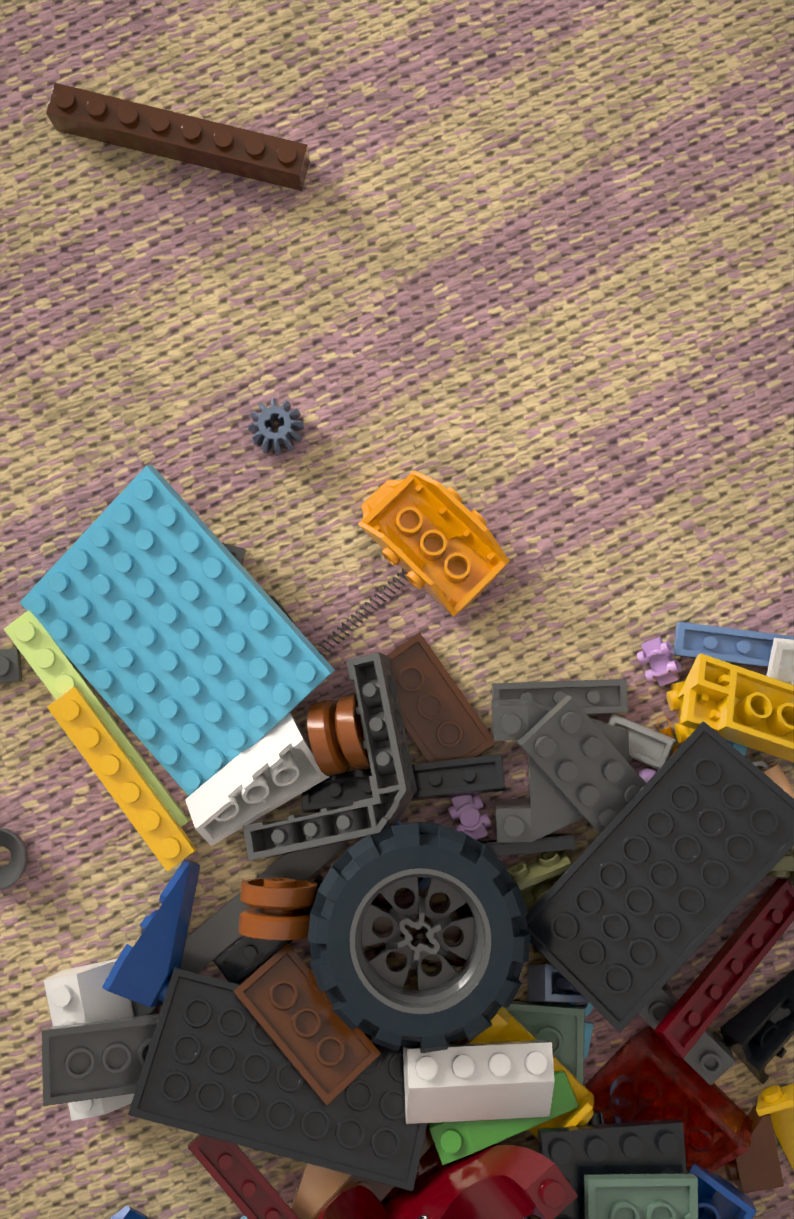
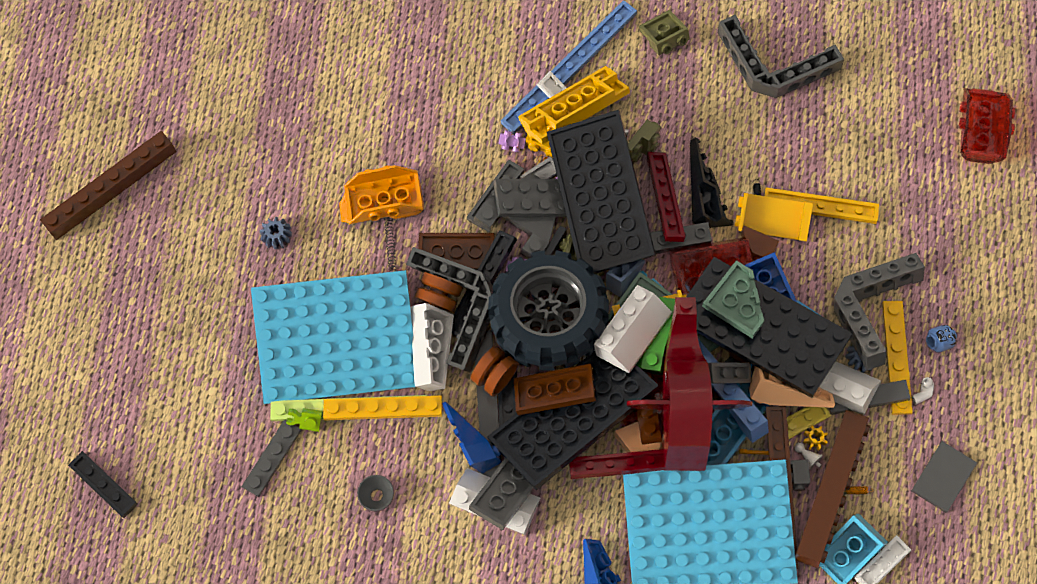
camera: 50 degrees left, 15 degrees down
none -> lime plate [286,408,322,432]

